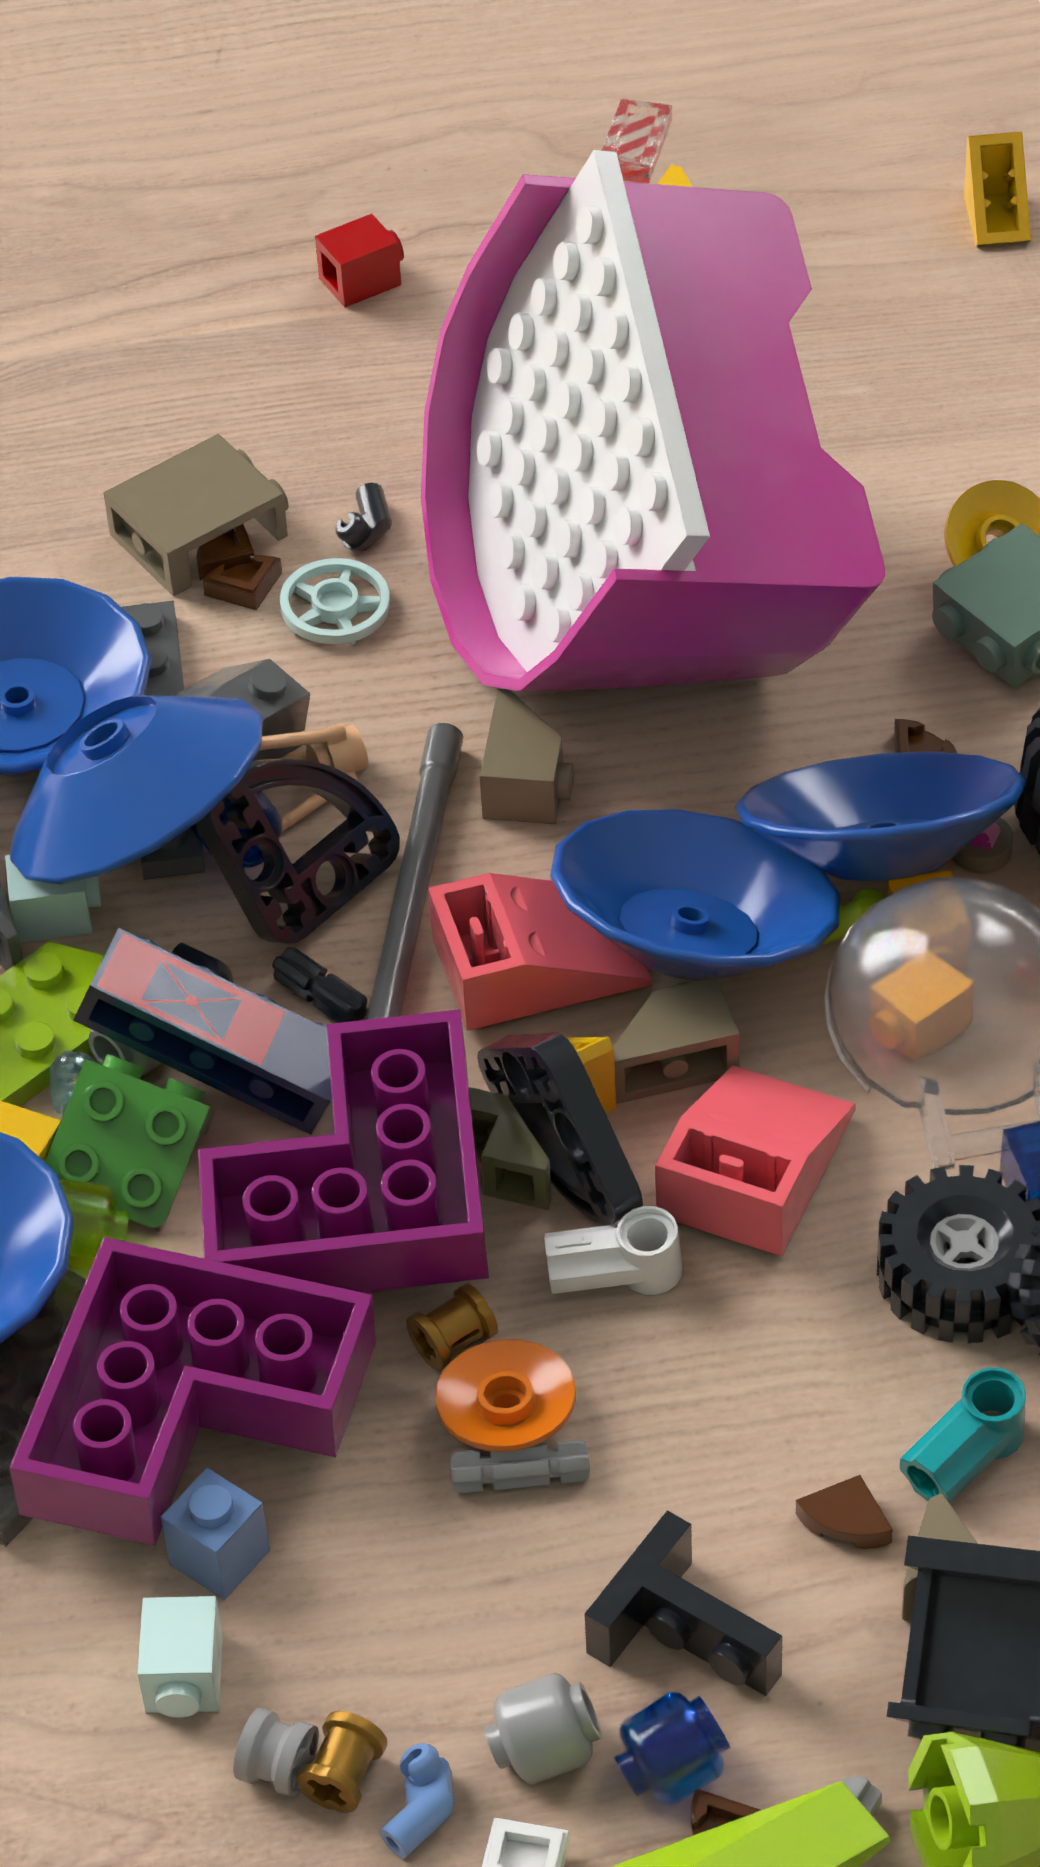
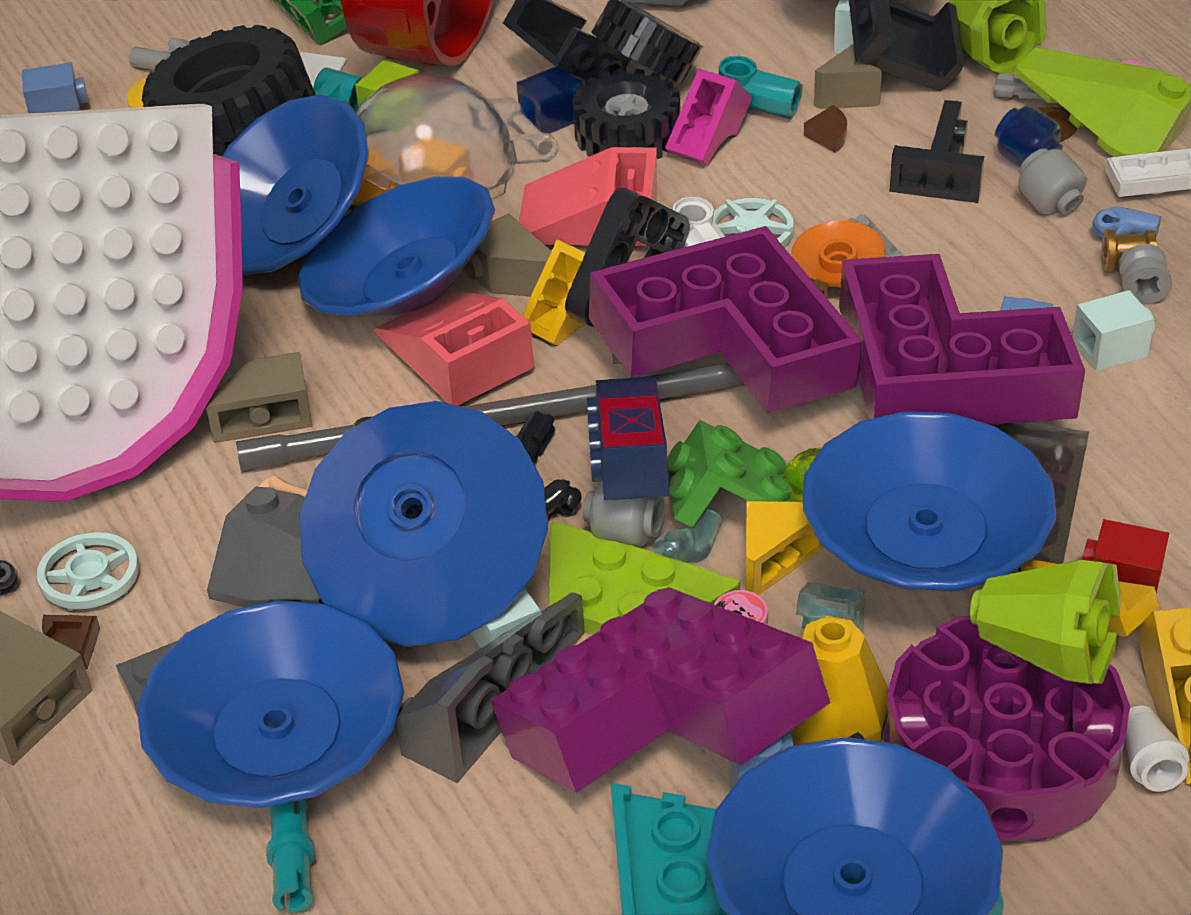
camera: 110 degrees left, 5 degrees down
none -> dark pink arch [665,68,752,166]
none -> light aqua wheel [713,198,794,247]

